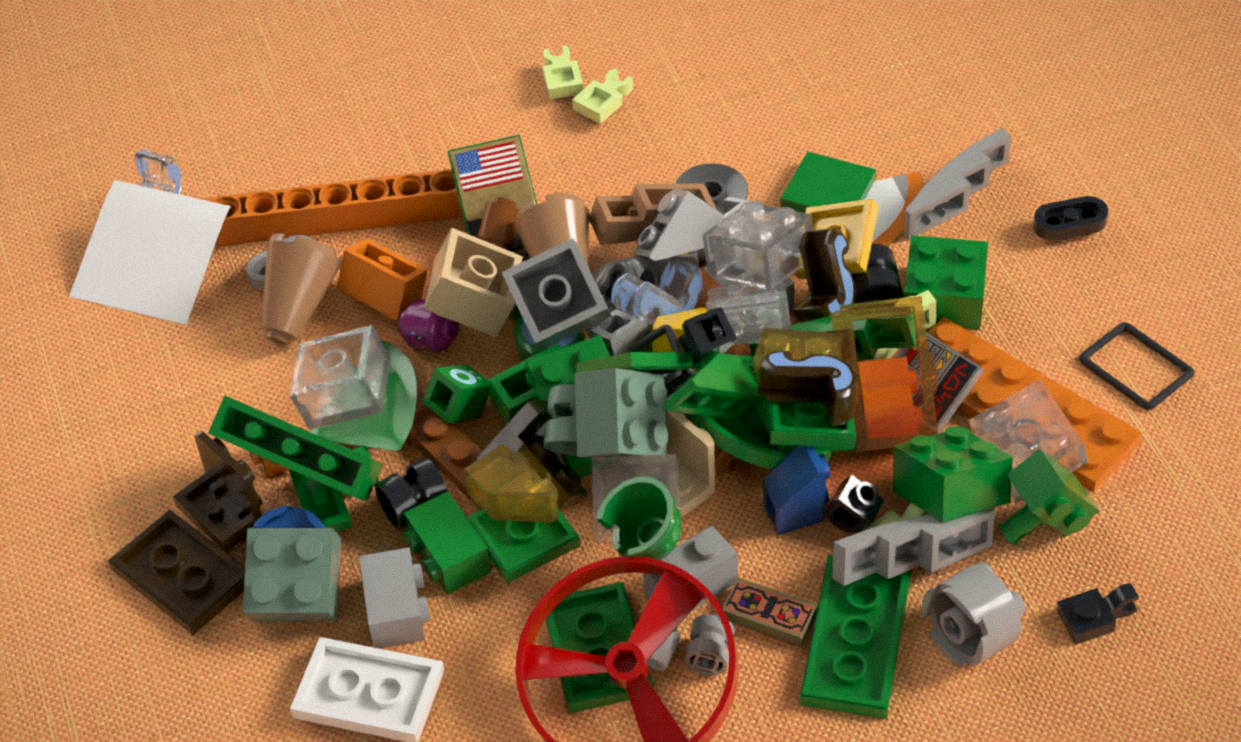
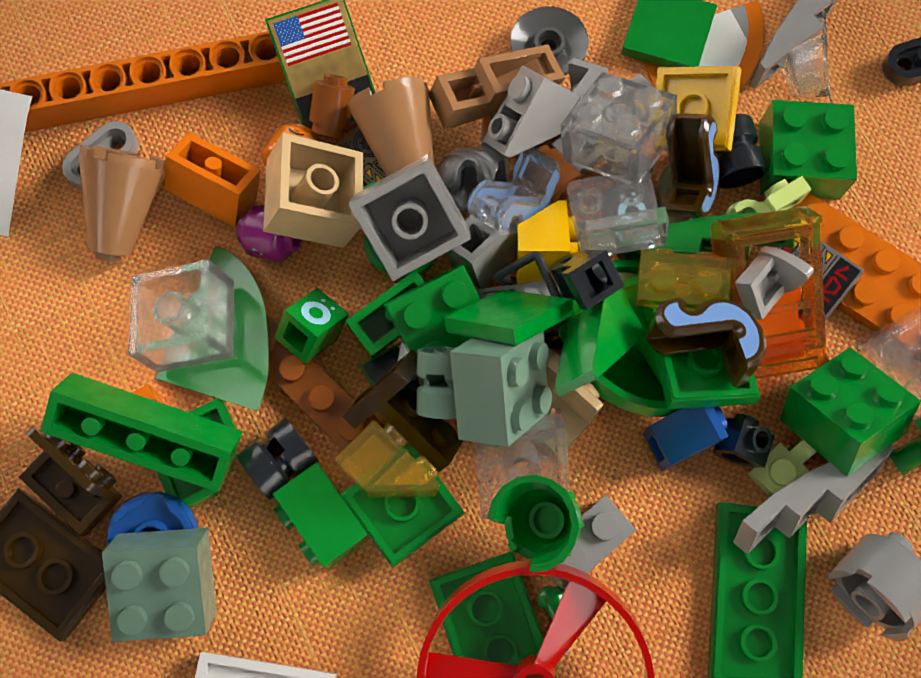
camera: 10 degrees left, 25 degrees up
light grey brick [359,547,430,648] -> none
light grey wheel [685,614,735,675] -> none
tile [722,578,817,646] -> none
none -> light grey tile [735,246,814,320]
none -> clear piece [783,10,834,103]

